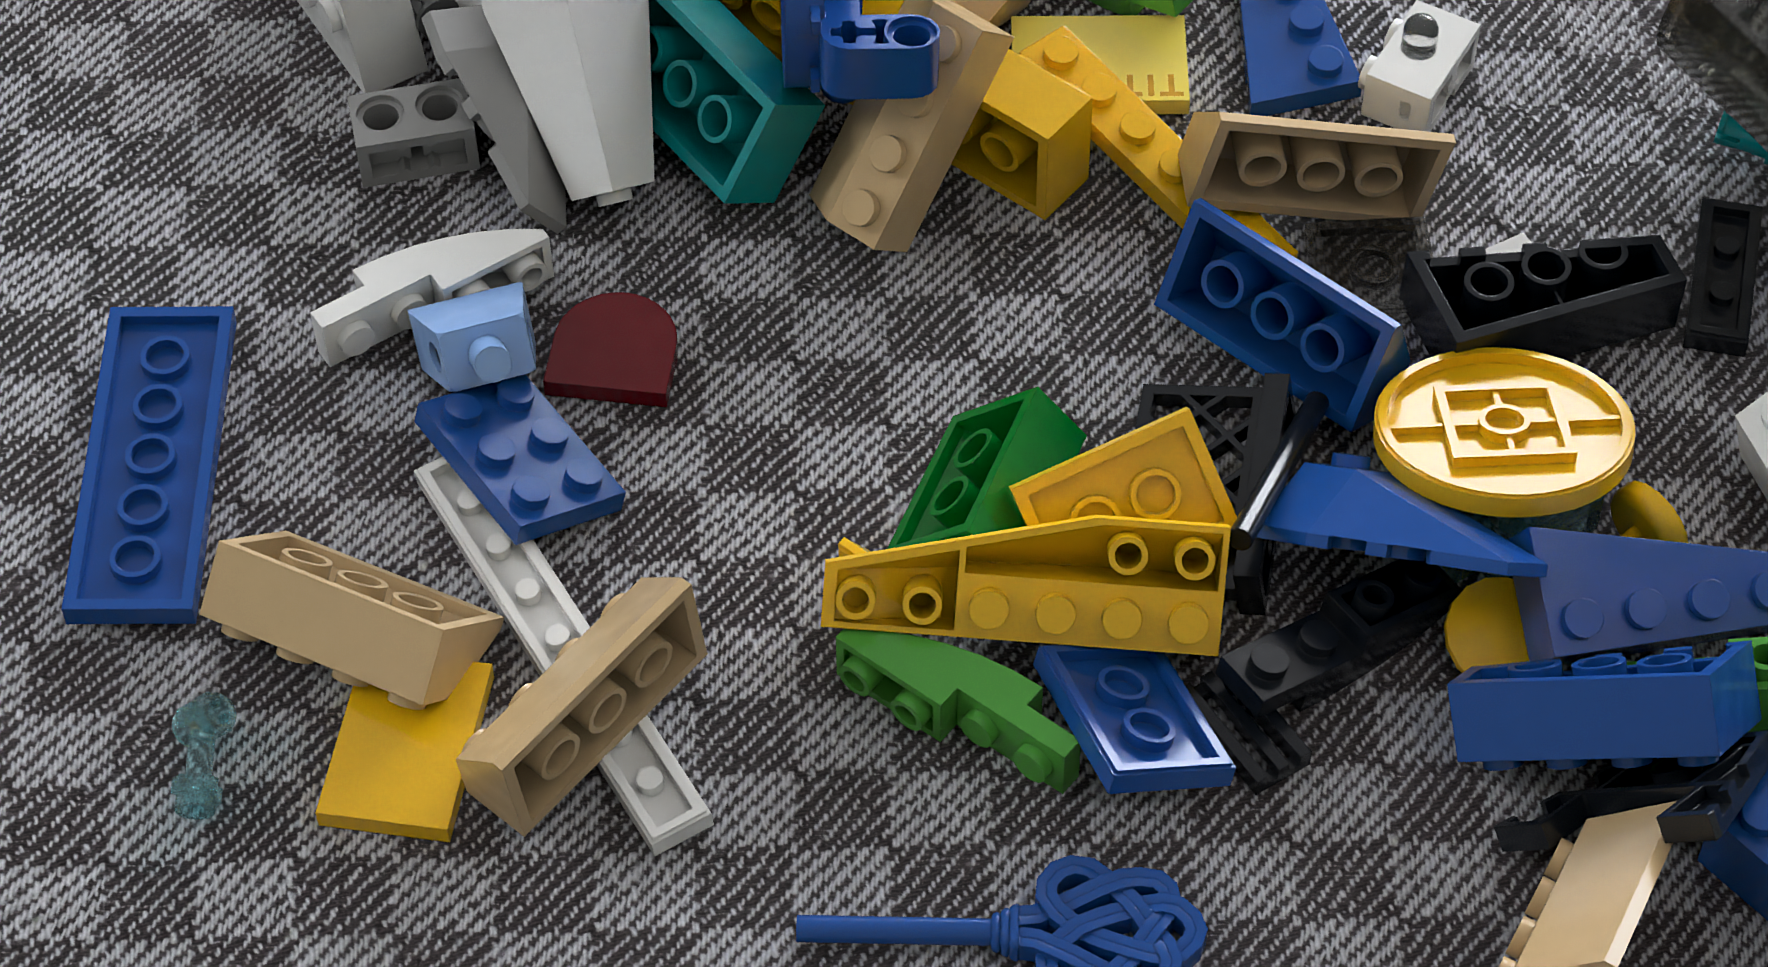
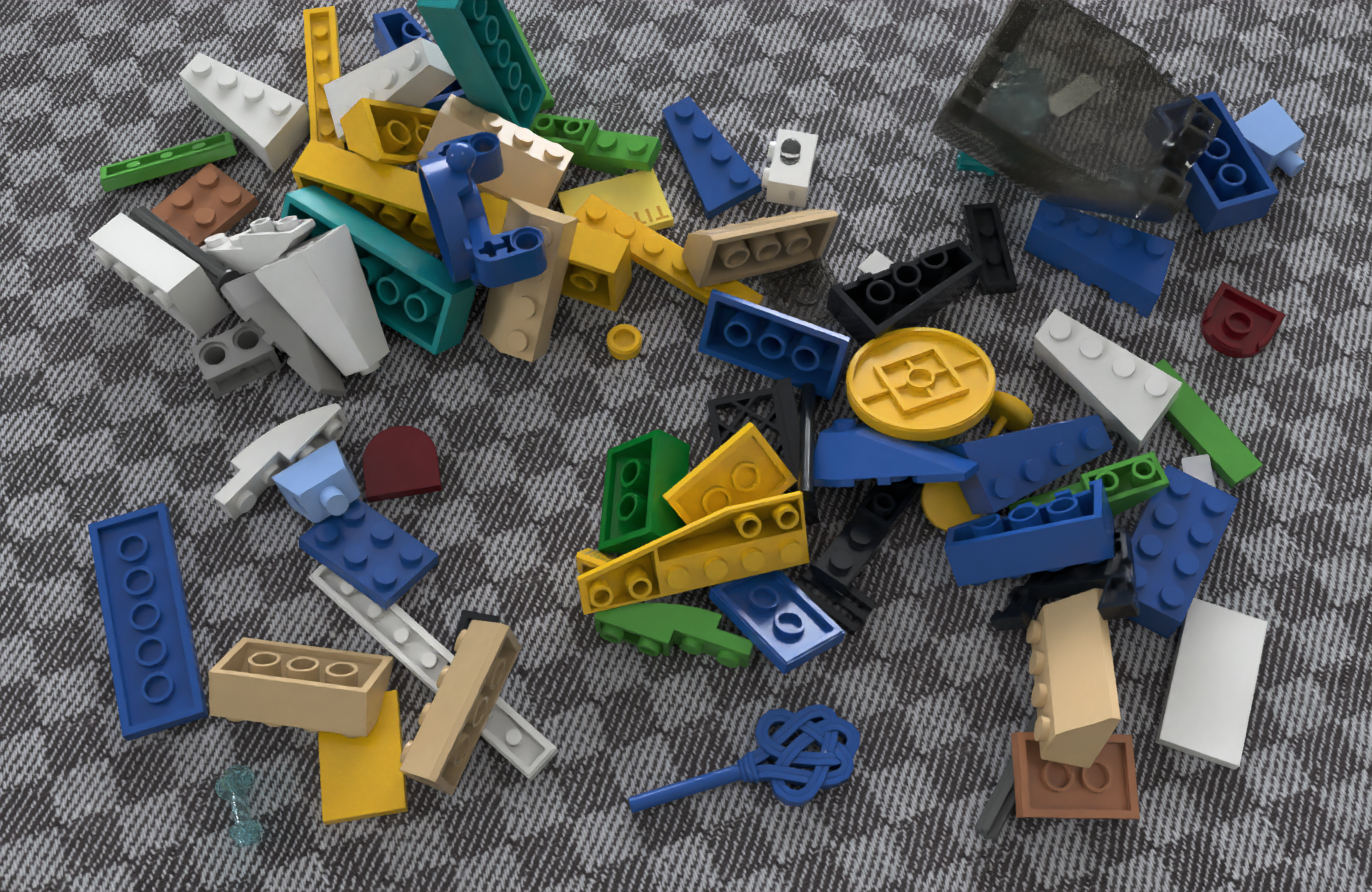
camera: 20 degrees left, 10 degrees up
none -> yellow tile [607,324,642,360]

